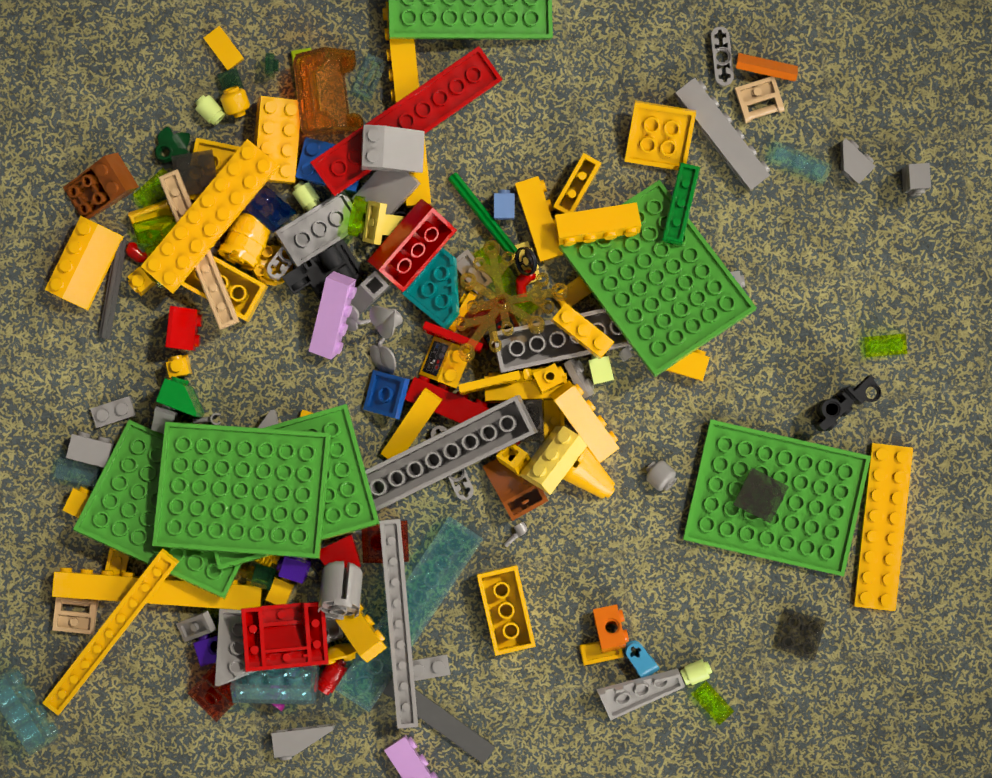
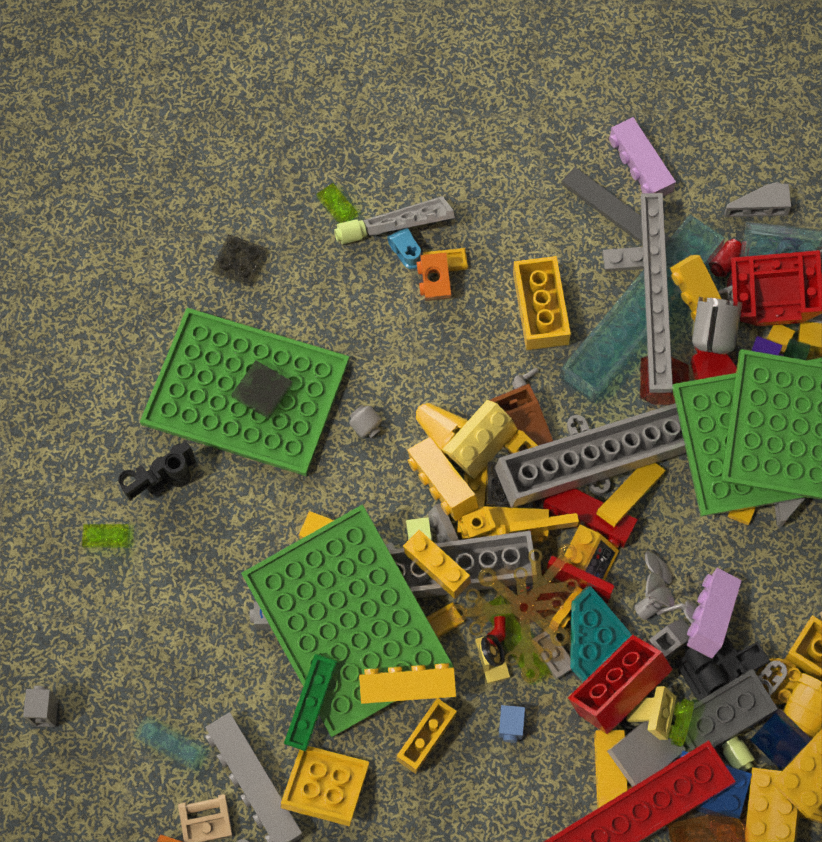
camera: 175 degrees left, 20 degrees down
yellow dish [325,643,357,665] -> none
light grey slope [360,125,425,173] -> none
blue plate [363,370,410,419] -> none
green axle [448,173,517,257] -> none
yellow brick [515,176,563,263] -> none
light grey slope [840,138,876,186] -> none
yellow plate [853,443,913,611] -> none

